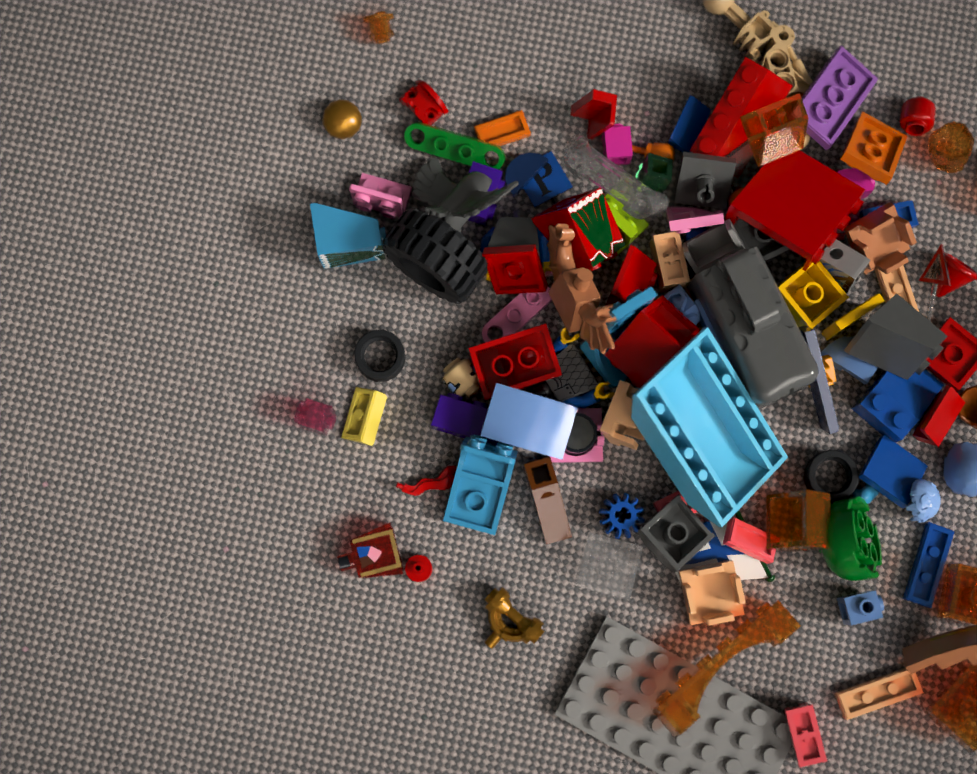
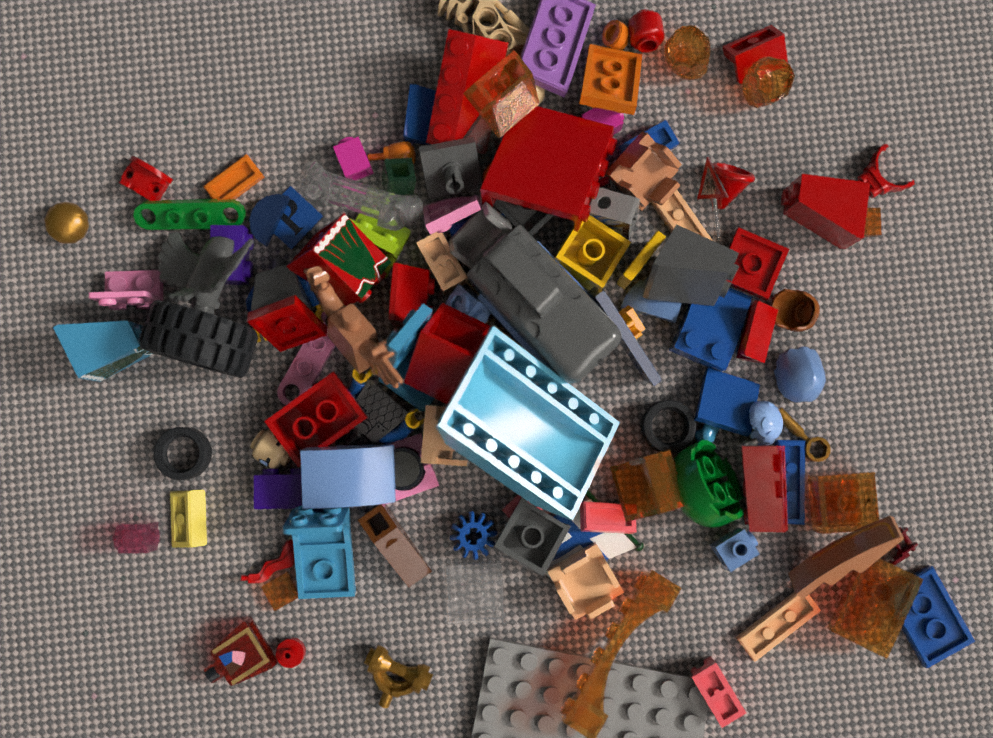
camera: 15 degrees left, 5 degrees up
clear orange brick [363,11,394,44] -> none
red panel [570,89,617,140] -> none
none -> clear orange tile [261,572,298,612]
none -> orange tile [602,20,629,50]
none -> red wedge [742,446,788,532]
none -> pearl gold piece [778,407,831,462]

